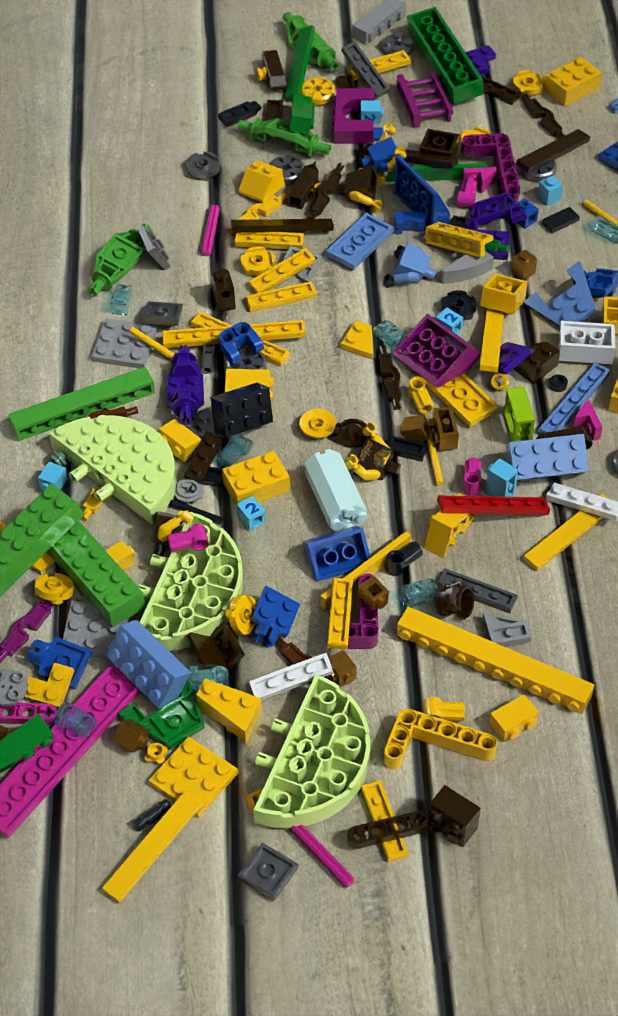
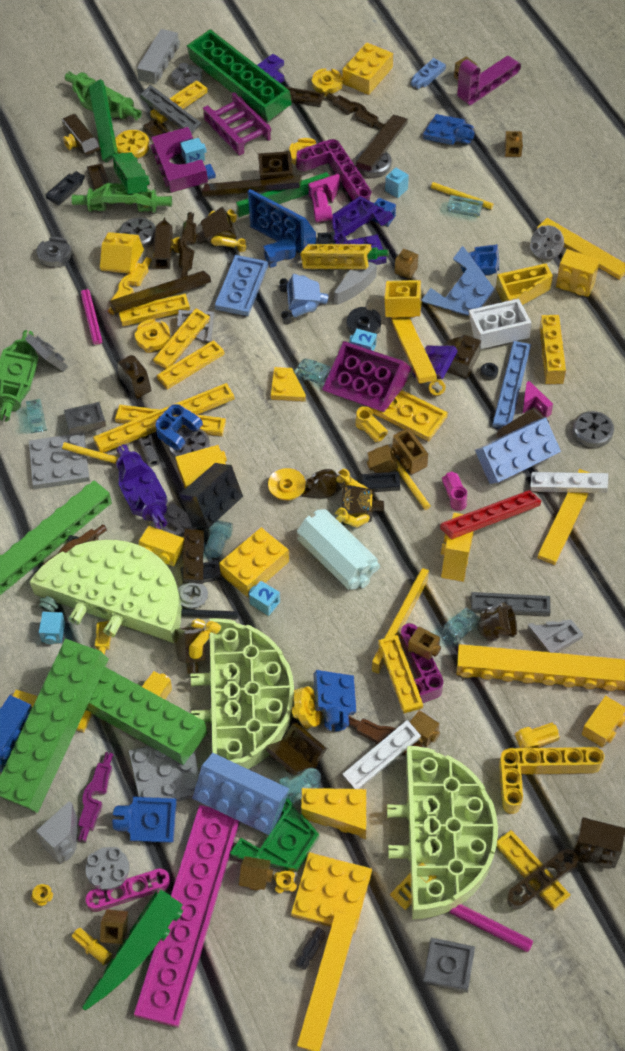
camera: 20 degrees left, 5 degrees up
yellow plate [24,663,75,709] -> none
yellow plate [35,573,75,604] -> none
clear light blue leg [55,700,97,738] -> none
dark pink piece [167,524,209,552] -> none
blue slope [302,525,371,581] -> none
blue torso [361,122,406,174] -> none
dark brown piece [378,345,401,410] -> none
black piece [386,541,423,576] -> none
medium azure brick [485,458,518,497] -> none
lime window [504,386,535,442] -> none
black tile [542,207,580,233] -> none

